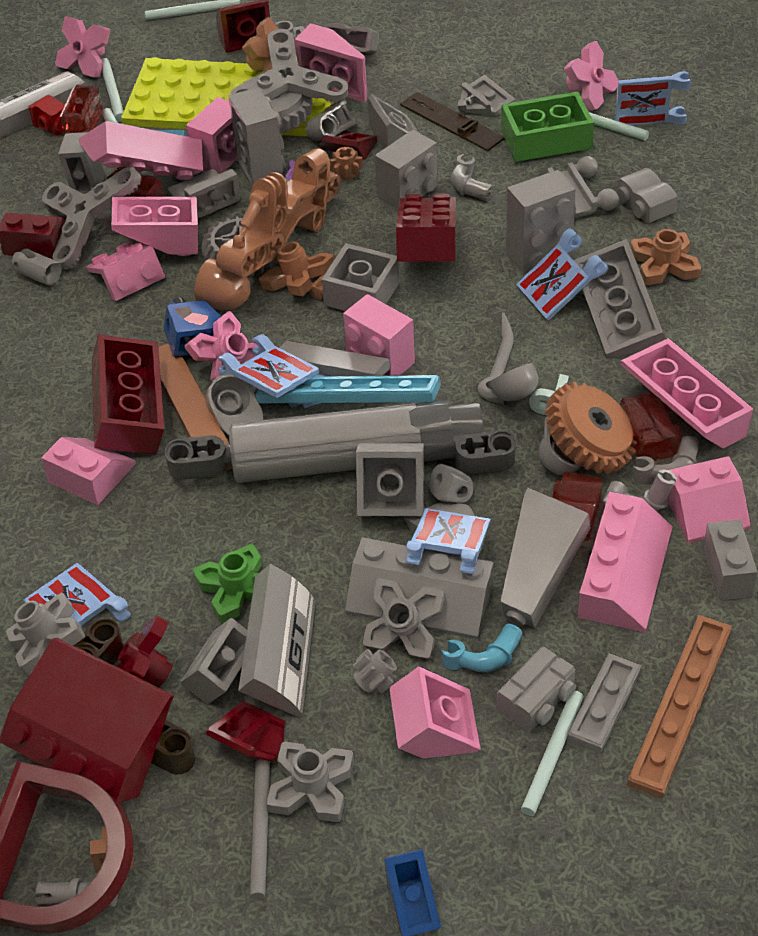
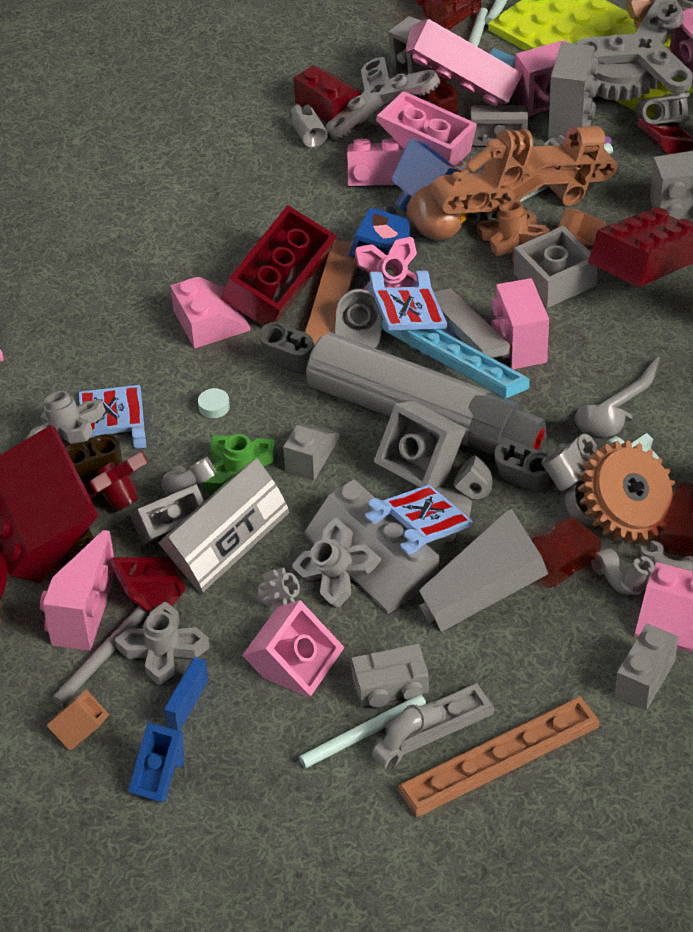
camera: 35 degrees right, 0 degrees up
nougat gear [330,147,363,180] -> none
medium azure piece [441,624,523,673] -> none
bright pink slope [578,492,673,632] -> none
none -> bright pink slope [40,530,116,651]
none -> nougat panel [47,689,109,750]
none -> light grey piece [161,456,217,495]
none -> blue tile [164,657,208,731]
none -> light aqua tile [198,388,230,418]
none -> light grey slope [283,425,340,480]
none -> light grey piece [372,701,446,770]
none -> blue torso [392,138,461,212]
none -> light grey piece [541,434,598,490]
none -> nougat panel [558,209,606,250]
none -> light grey bush [657,1,684,30]

